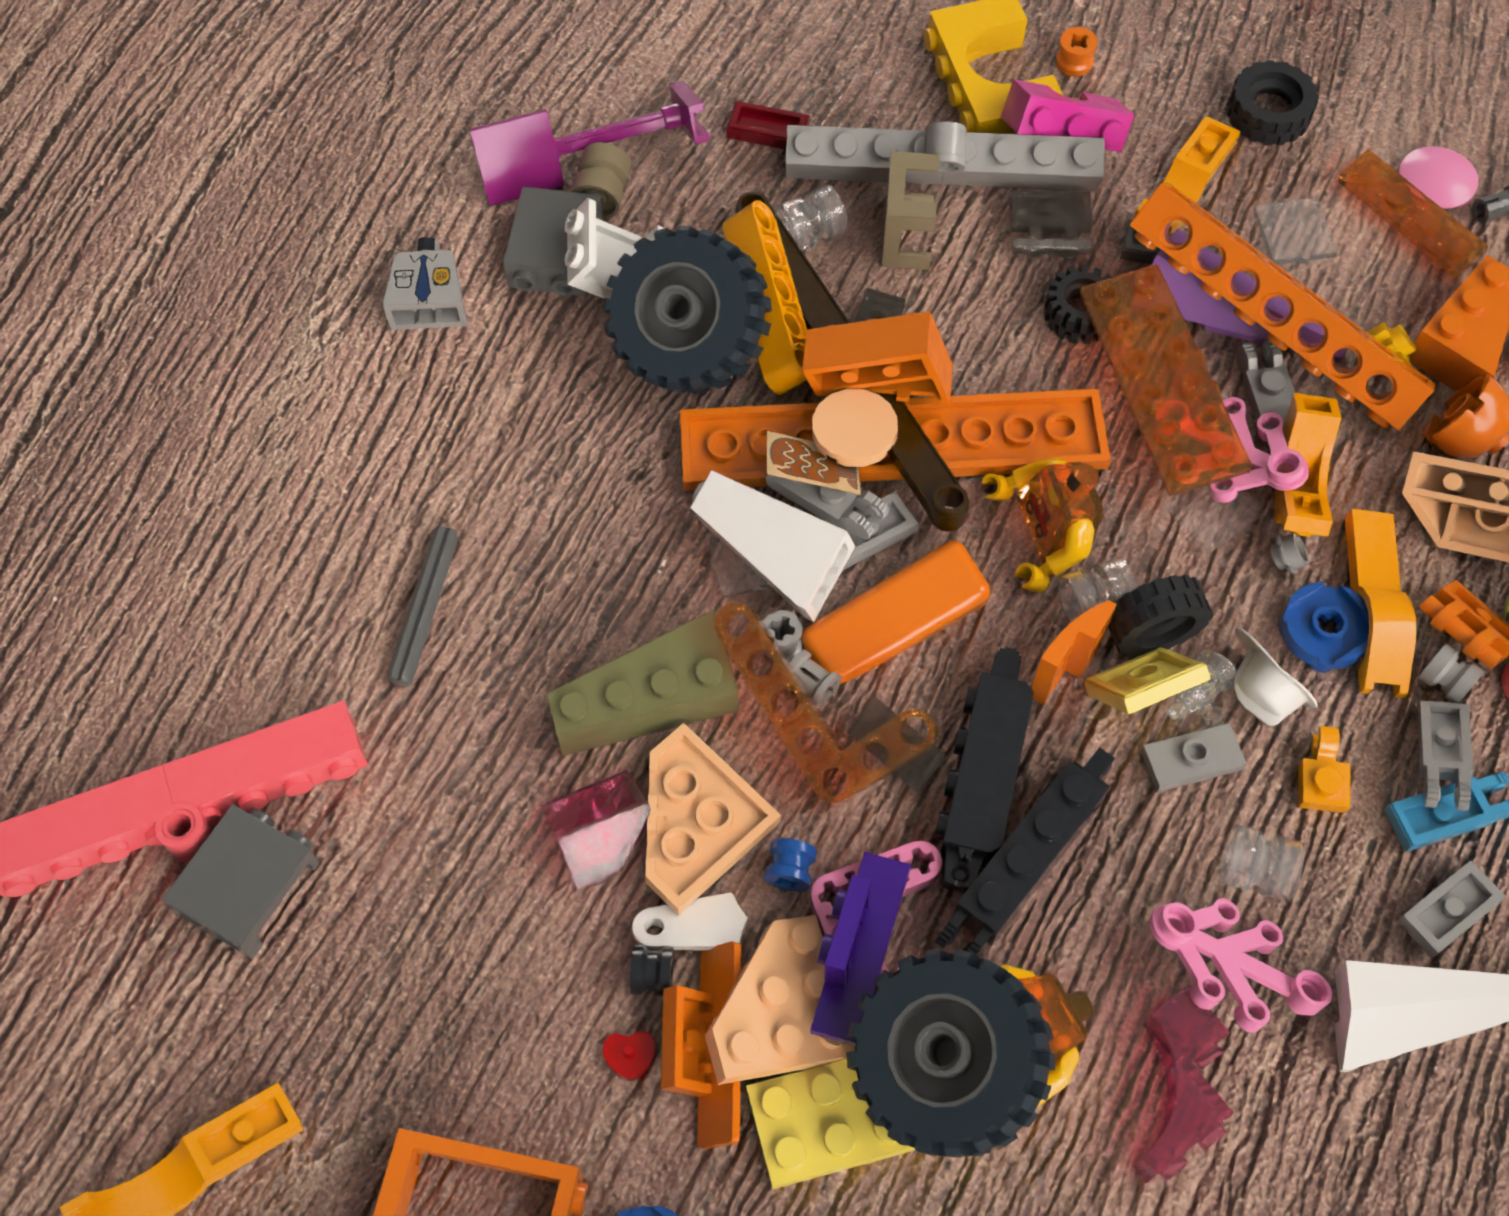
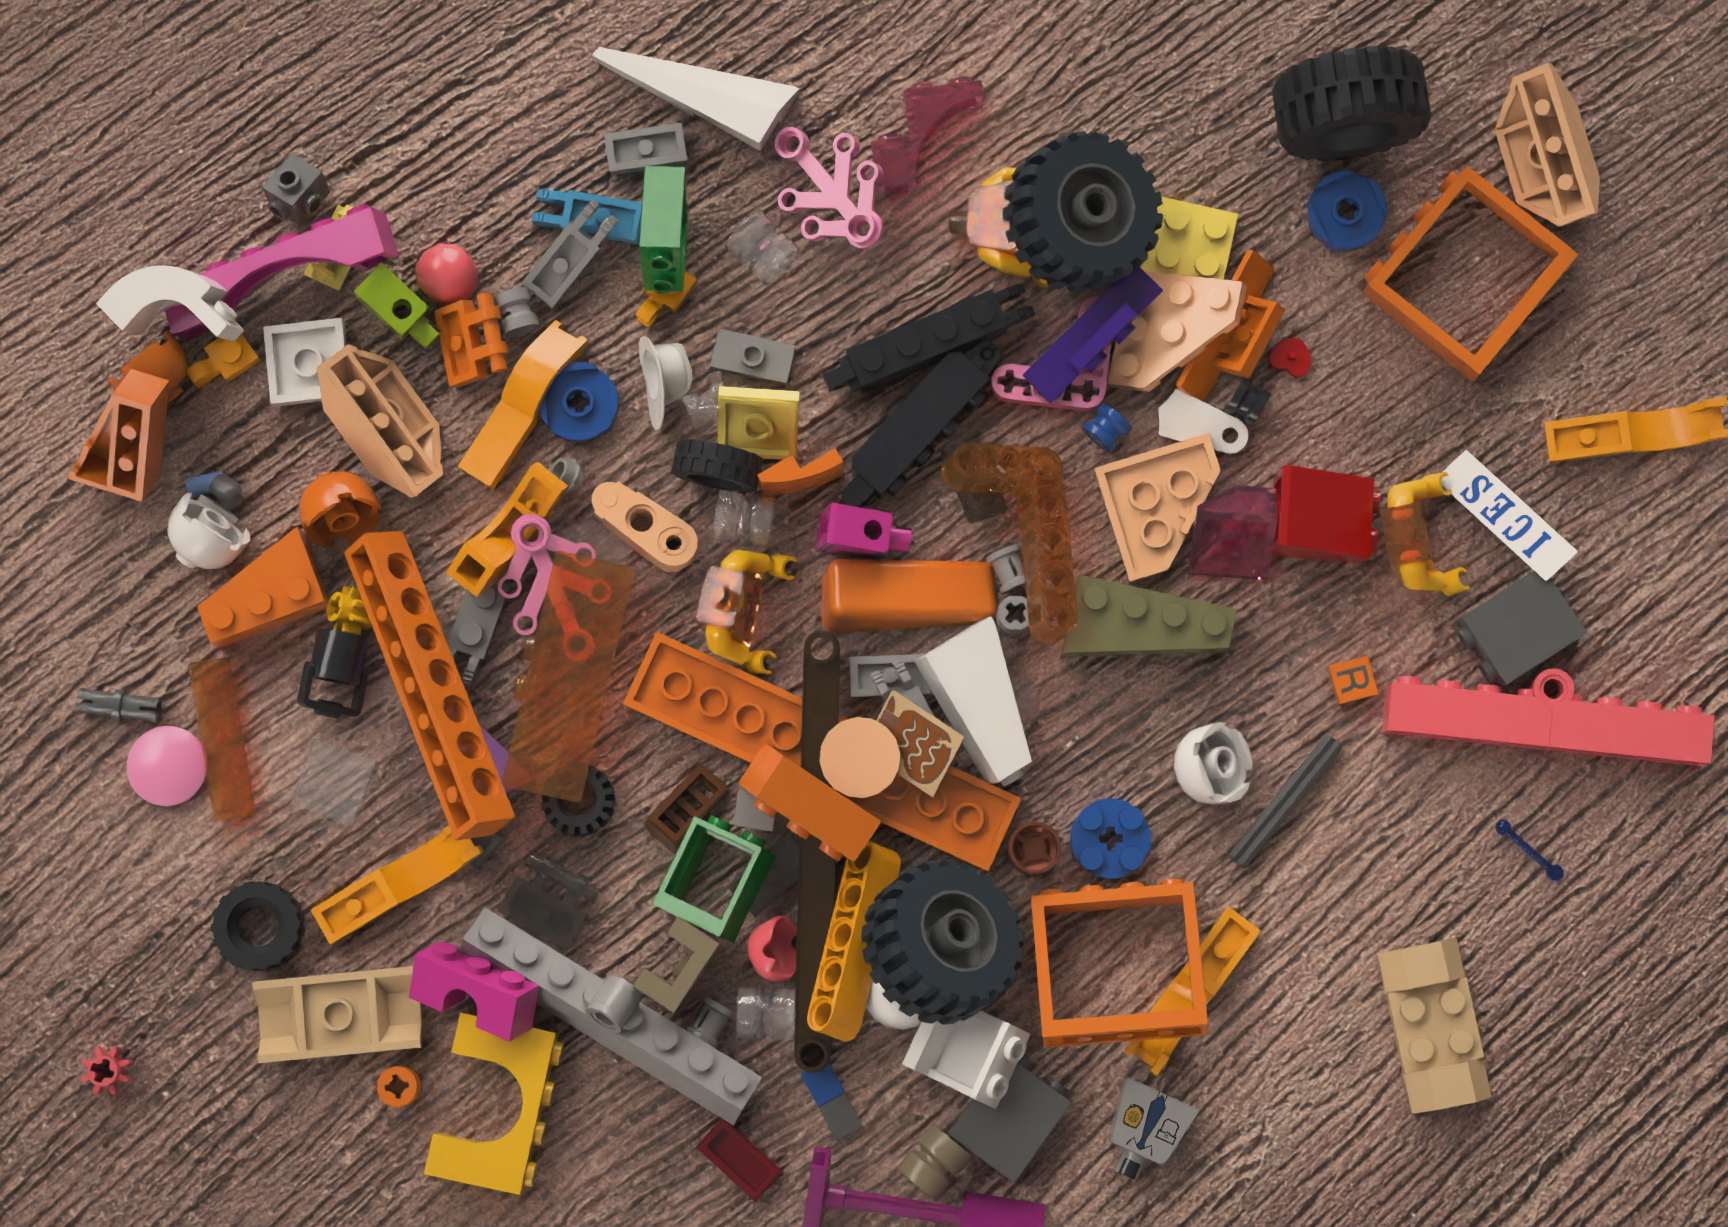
camera: 150 degrees left, 20 degrees up
none -> tan piece [252,966,424,1063]
none -> black piece [297,629,369,719]
none -> light nougat piece [592,482,698,573]
none -> window [639,166,688,293]
none -> reddish brown slope [644,763,730,853]
none -> green window [653,815,776,943]
none -> light grey bush [686,996,737,1049]
none -> coral hair [747,915,797,982]
none -> sticker [801,1063,862,1140]
none -> dark pink torso [815,502,912,559]
none -> copper wheel [1007,821,1061,876]
none -> orange window [1031,879,1208,1048]
none -> blue plate [1070,798,1151,880]
none -> light orange piece [1123,906,1261,1077]
none -> white cylinder [1174,722,1252,804]
none -> red slope [1269,465,1380,563]
none -> orange tile [1327,655,1378,705]
none -> tan piece [1377,938,1492,1114]
none -> torso [1380,472,1470,596]
none -> white sticker [1441,450,1578,581]
none -> clear blue hinge [1495,819,1564,881]

